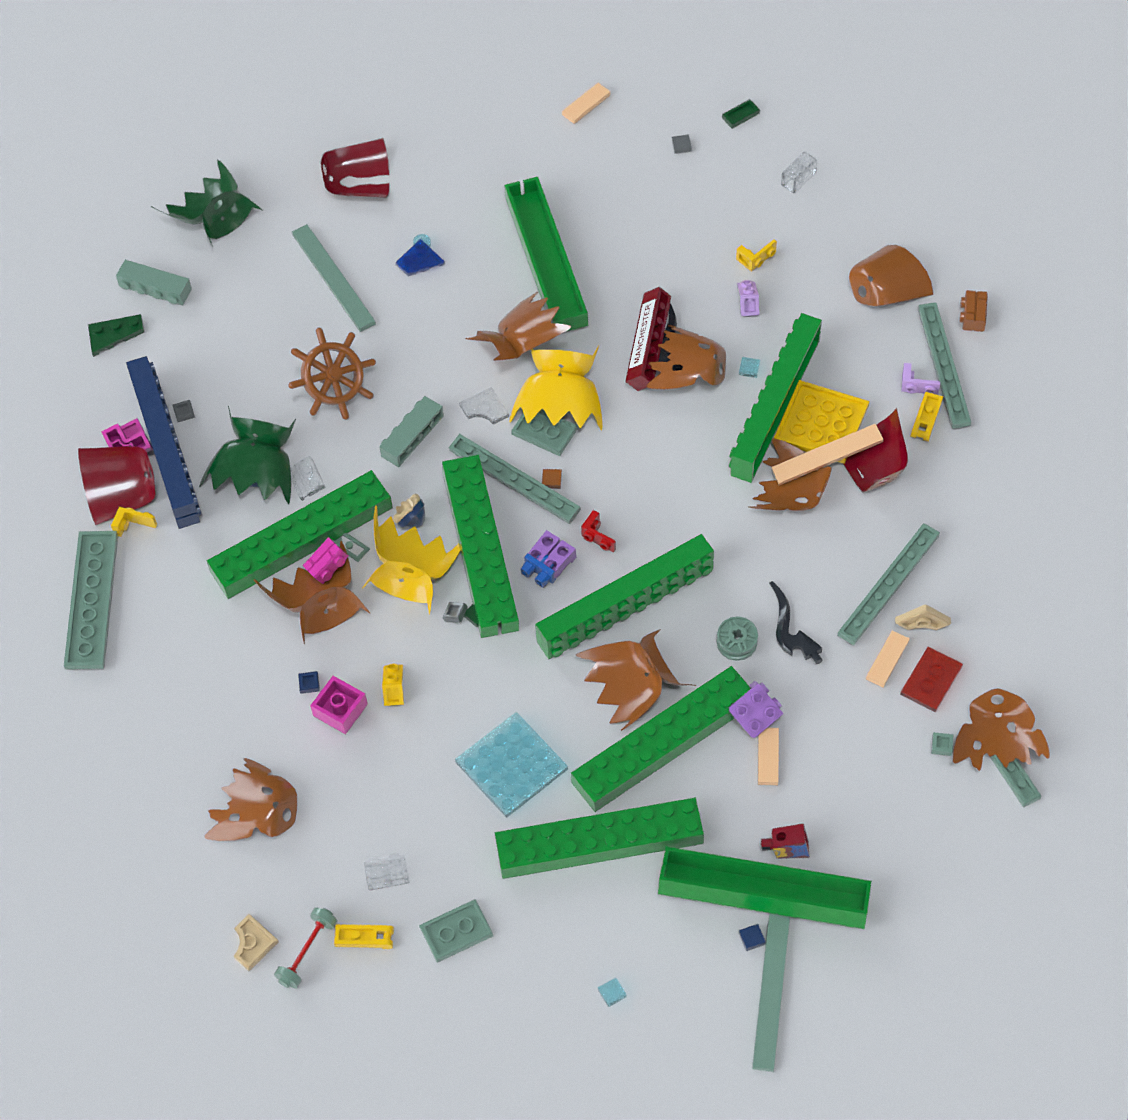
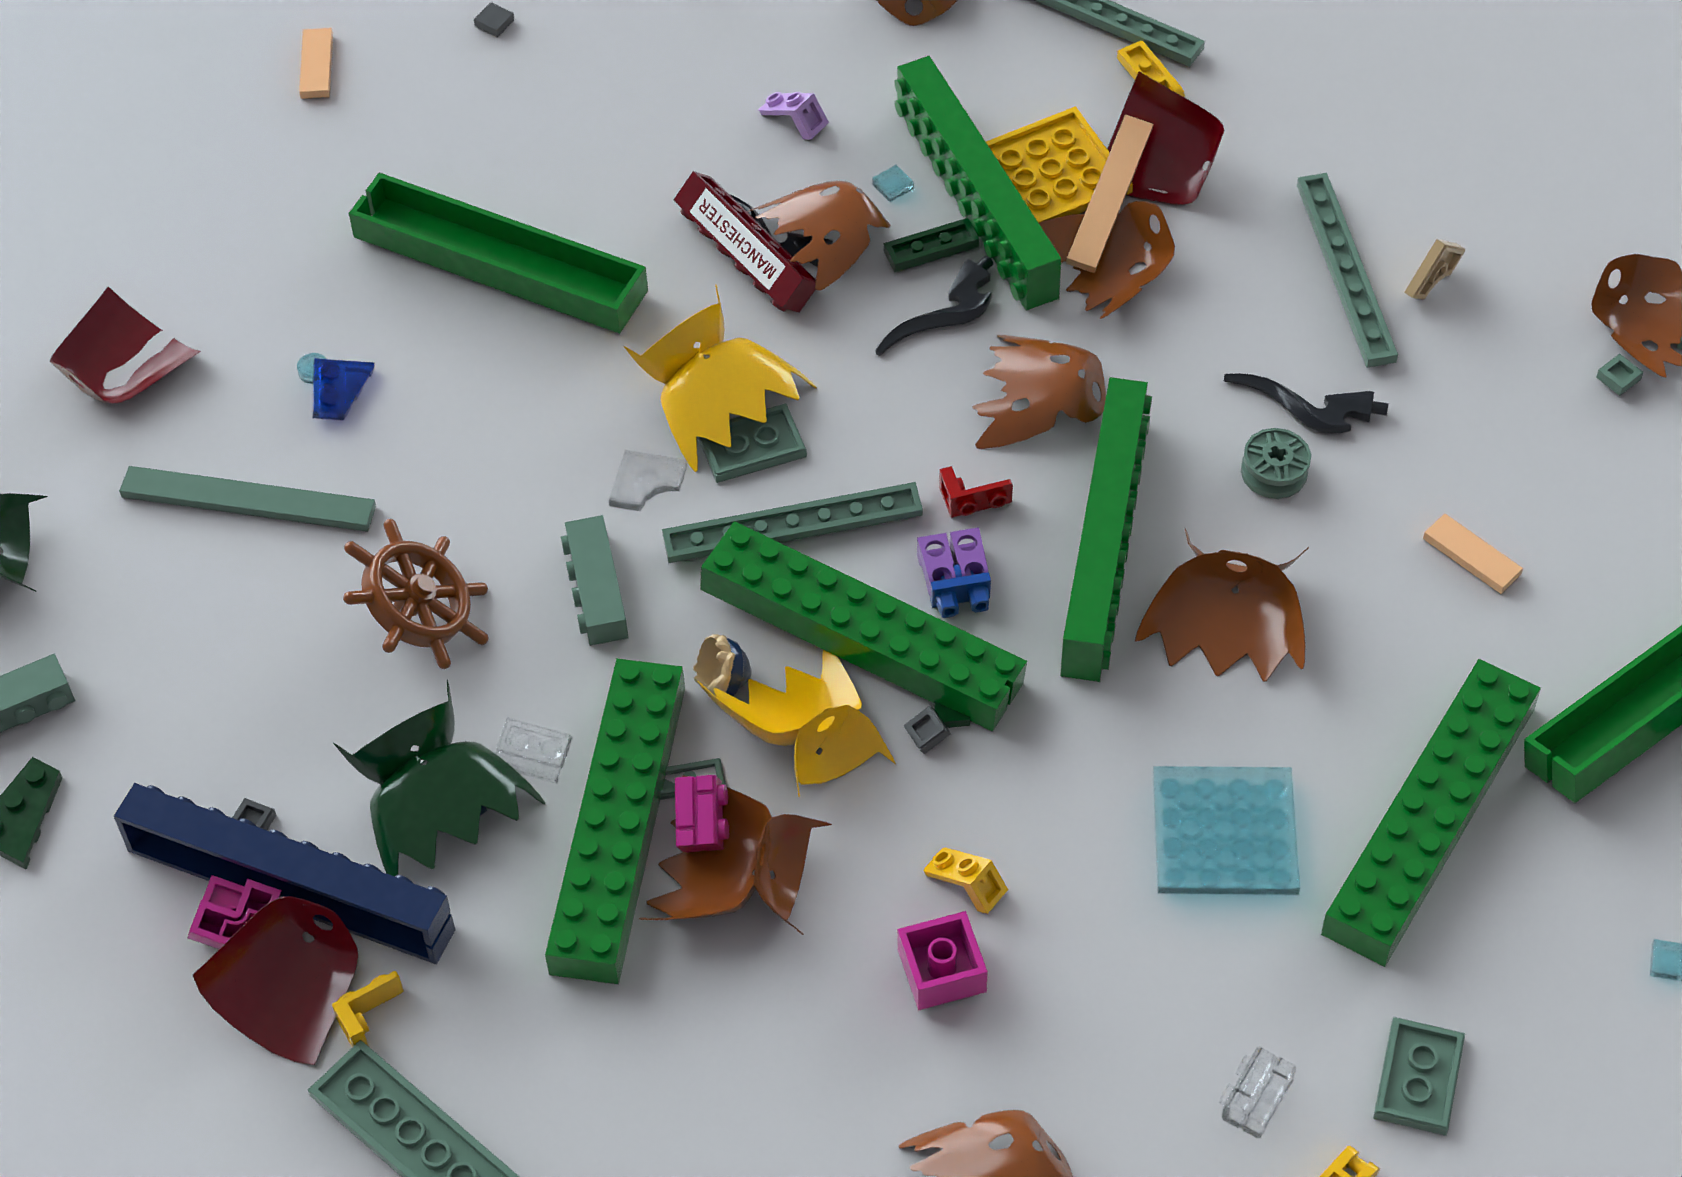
camera: 50 degrees left, 5 degrees down
dark blue tile [298,671,320,694] -> none
dark orange piece [465,292,571,361] -> none
dark orange tile [542,469,562,489] -> none
green brick [571,665,751,812] -> none
medium lavender bracket [729,681,784,738] -> none
yellow bracket [736,239,777,272] -> none
dark red torso [761,823,810,859] -> none
light nougat tile [866,631,910,688] -> none
clear red tile [900,646,963,713] -> none
lavender bracket [901,363,940,394] -> none
none -> black piece [876,256,994,356]
none -> dark green plate [883,218,979,272]
none -> dark orange piece [972,335,1106,449]

